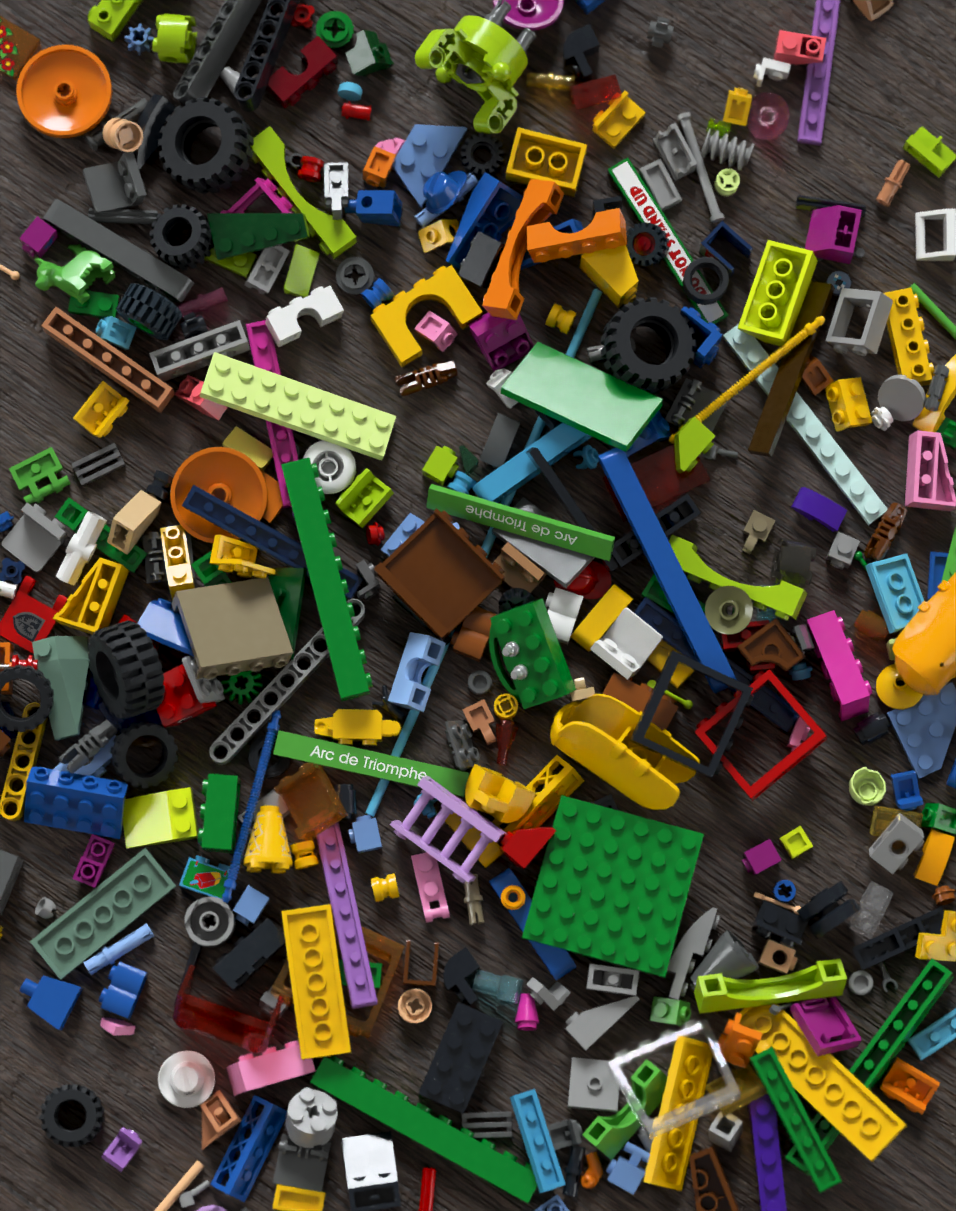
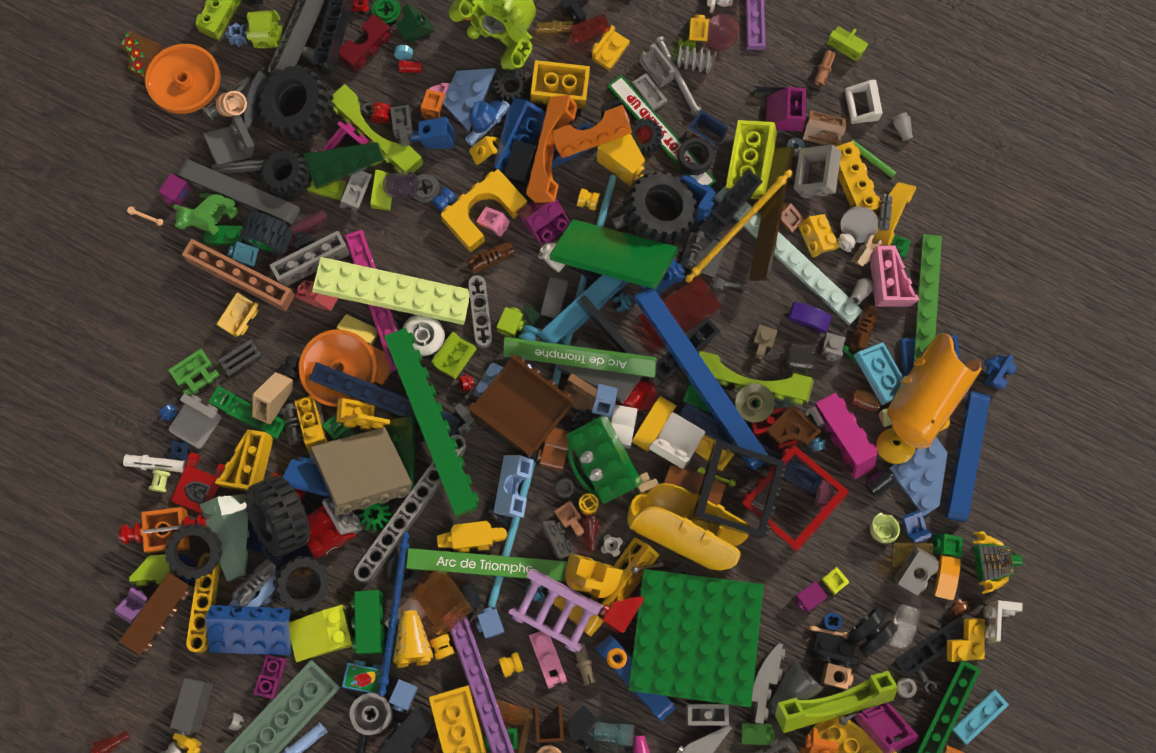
camera: 10 degrees left, 5 degrees down
white piece [56,511,107,585] -> none
white arch [265,286,344,348] -> none
light grey bracket [526,977,570,1010] -> none
lime slope [674,417,715,474] -> none
yellowish green wheel [714,168,740,196] -> none
none -> wheel [383,172,419,198]
none -> light grey beam [469,275,492,348]
none -> medium blue brick [592,384,618,417]
none -> white plate [601,535,623,557]
none -> flat silver hinge [631,562,664,574]
none -> black slope [698,169,763,241]
none -> medium nougat bracket [803,110,846,147]
none -> light grey cone [850,278,874,305]
none -> tan plate [851,234,882,266]

